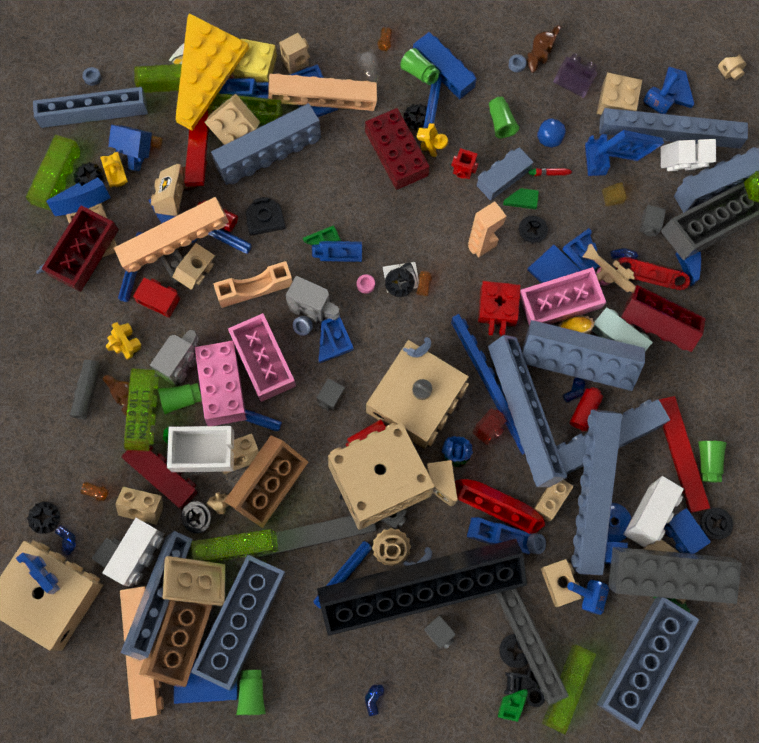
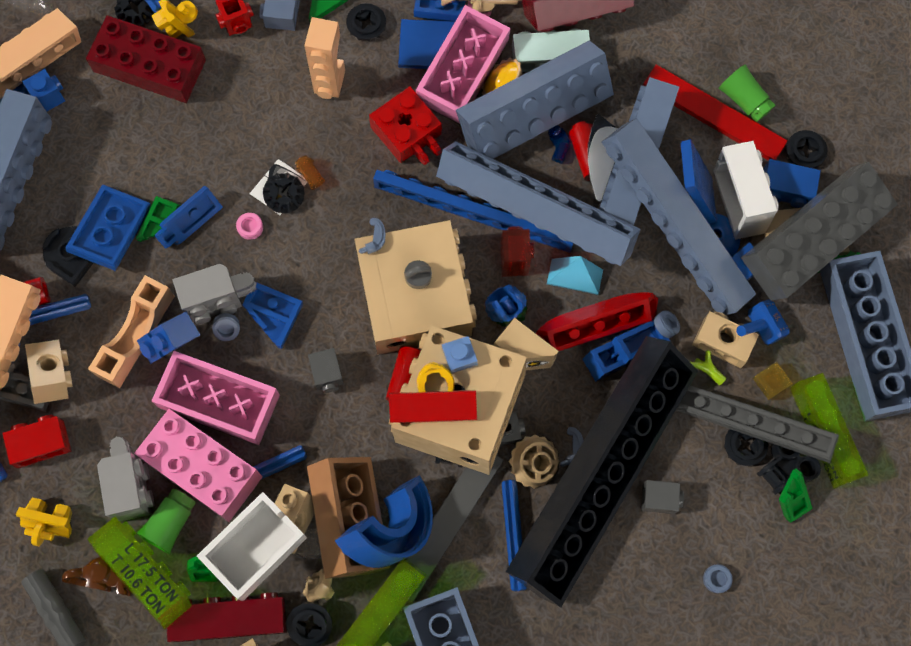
camera: 45 degrees left, 0 degrees up
clear blue arm [365,684,384,716] -> none
tan brick [533,480,574,522] -> none
none -> blue brick [22,69,65,112]
none -> blue tile [65,184,151,271]
none -> blue piece [137,311,200,364]
none -> blue brick [335,475,433,568]
none -> red tile [389,390,477,423]
none -> yellow piece [416,362,454,392]
none -> medium blue plate [442,336,478,374]
none -> medium azure slope [547,256,603,295]
none -> white sticker [588,114,617,201]
none -> blue tile [681,139,717,224]
none -> lime bar [690,350,726,385]
none -> sand blue tile [703,564,733,593]
none -> clear yellow plate [753,362,793,400]

